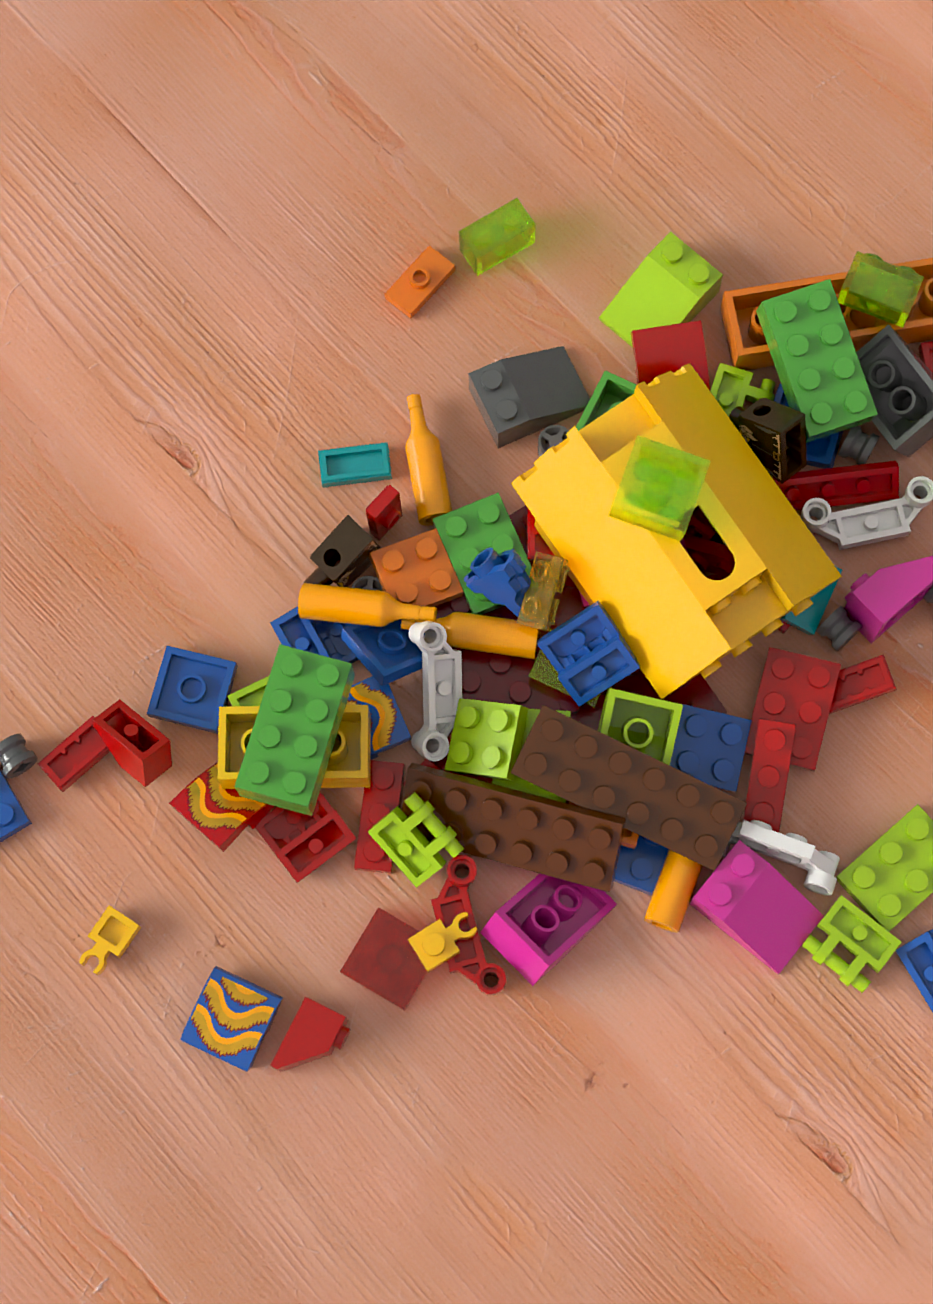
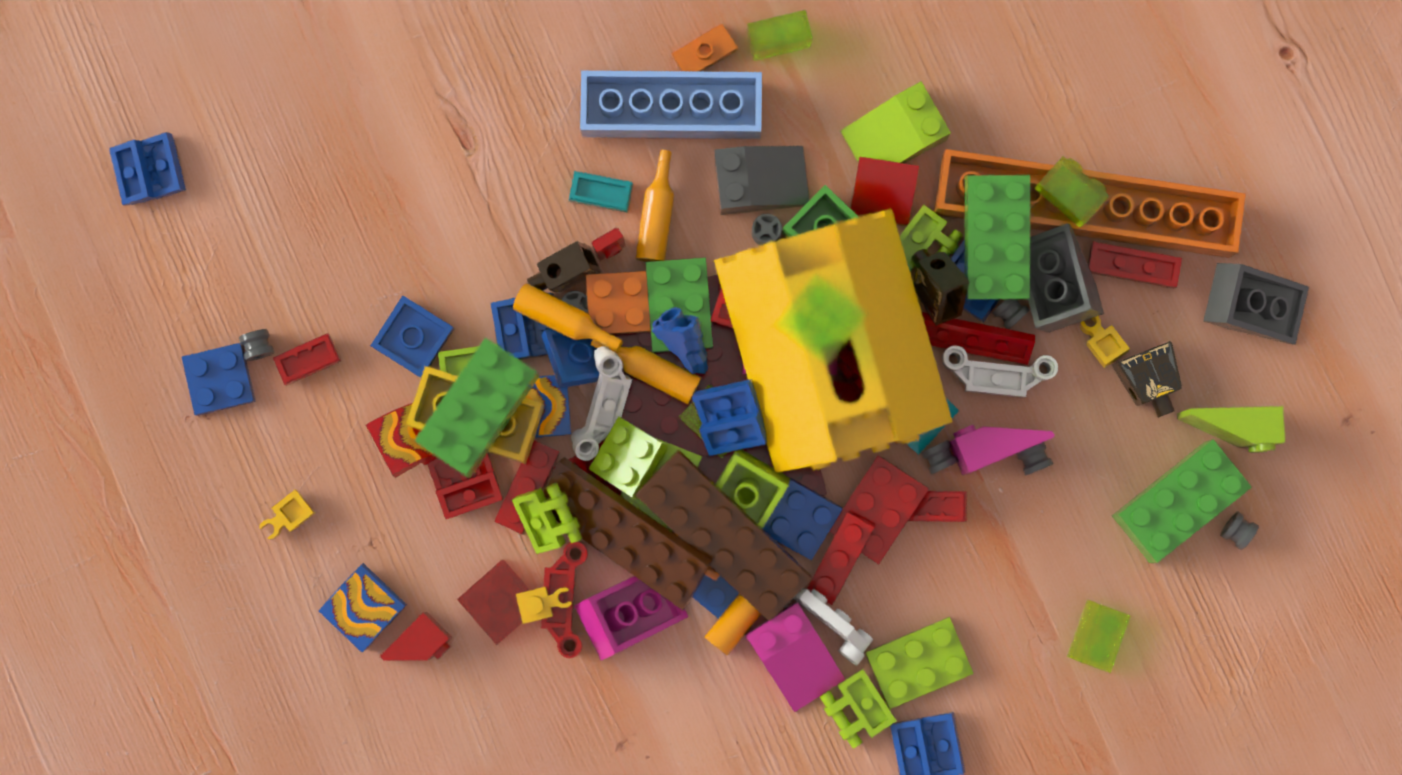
camera: 15 degrees right, 10 degrees up
red slope [92,699,172,787] -> none
clear yellow hinge [517,552,570,631] -> none
none -> light blue brick [580,70,762,139]

